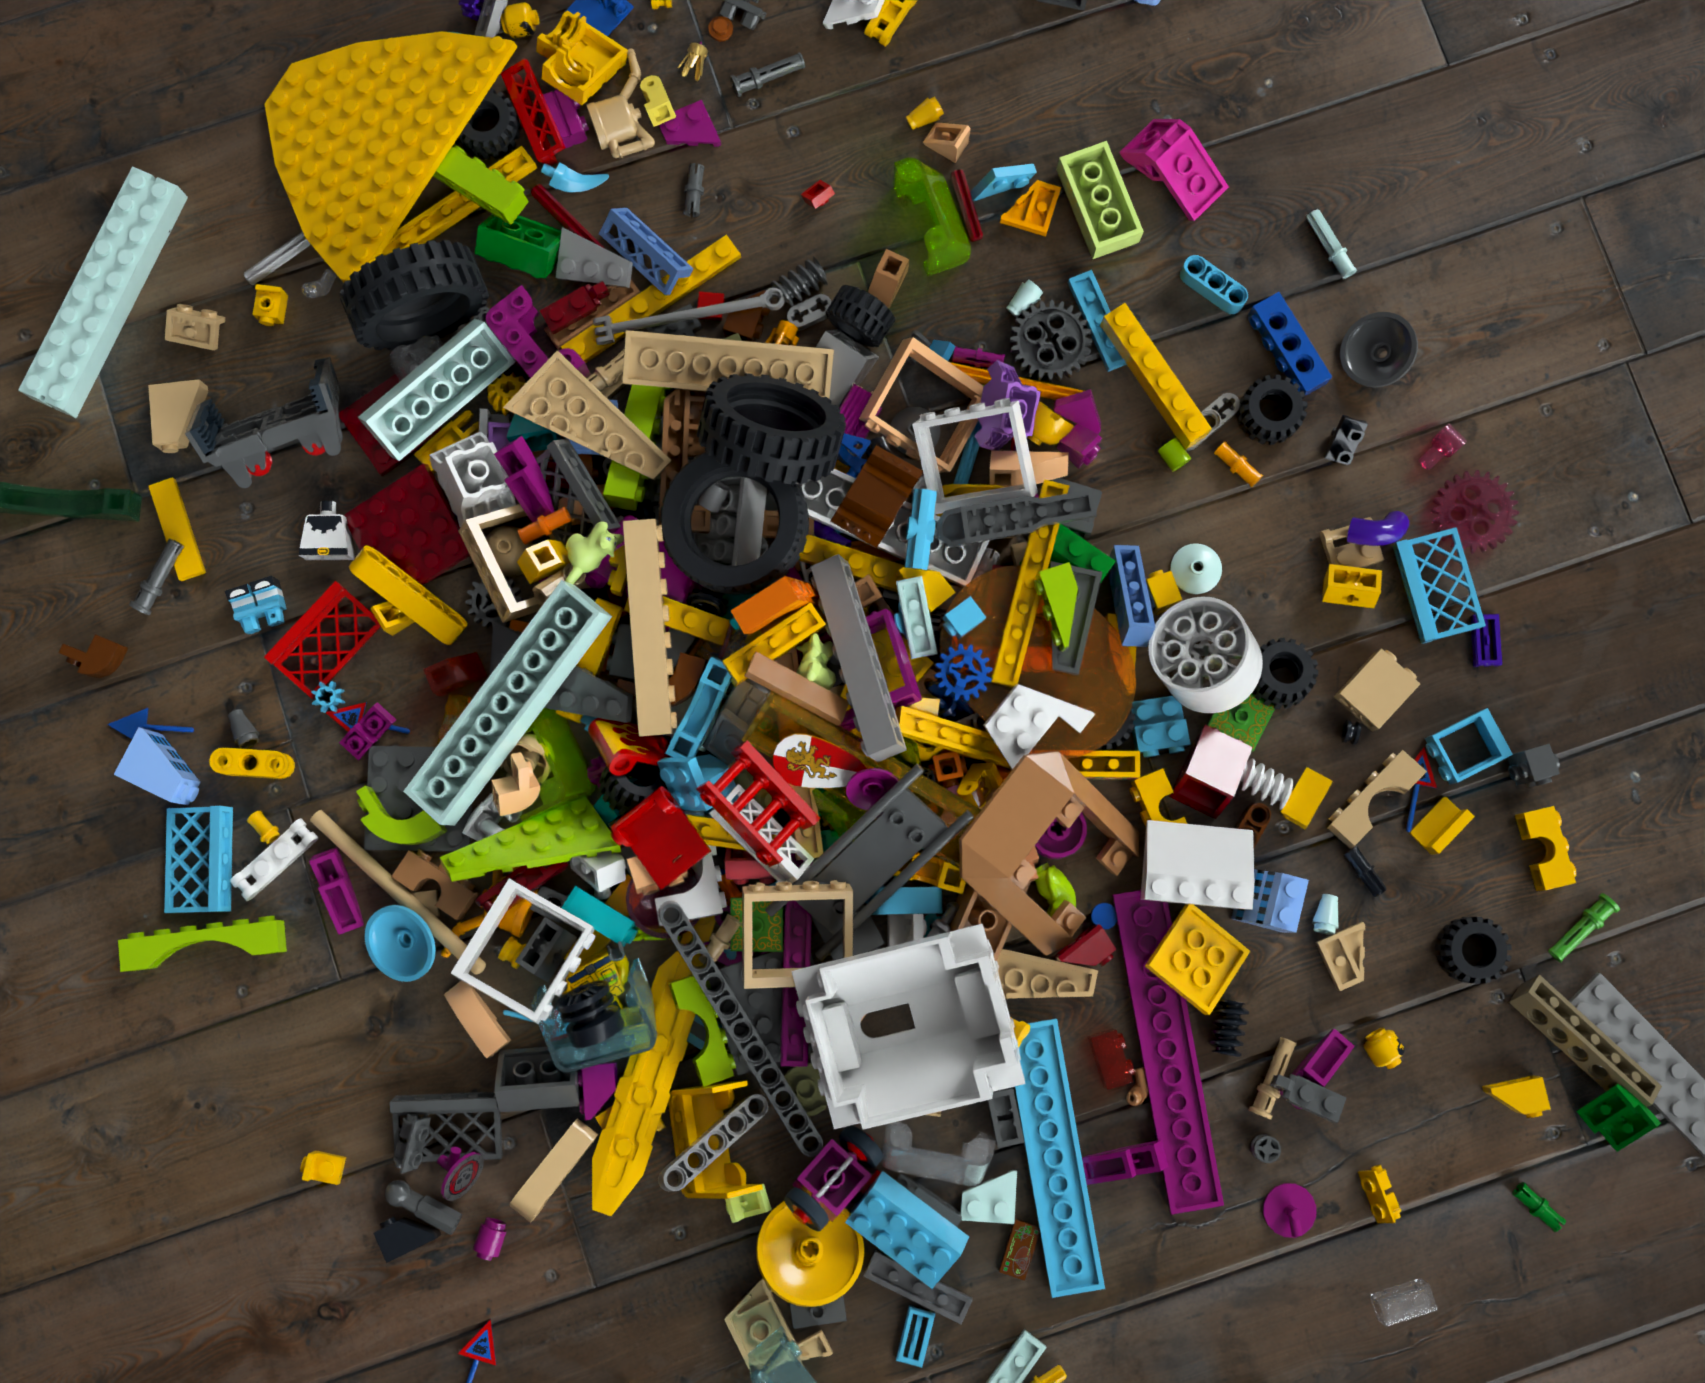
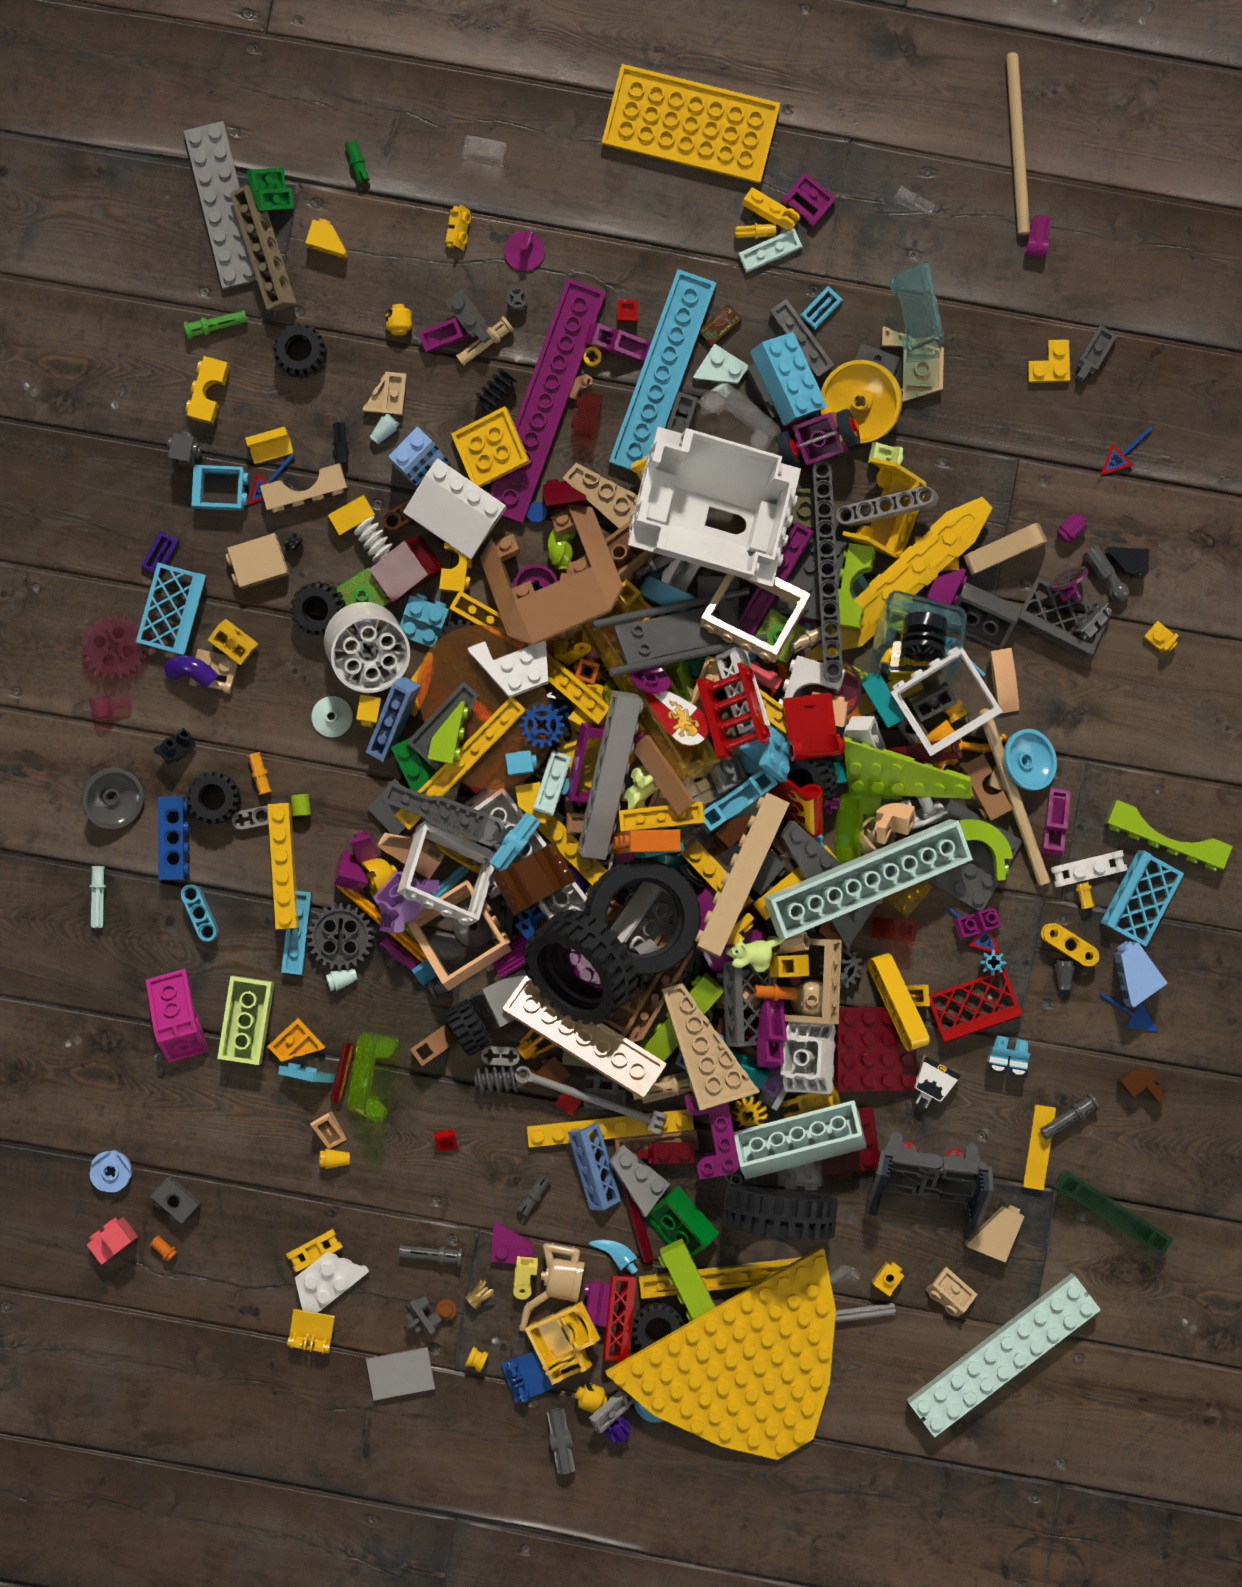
camera: 150 degrees left, 5 degrees up
none -> yellow bush [583,347,601,367]
none -> red plate [617,300,638,322]

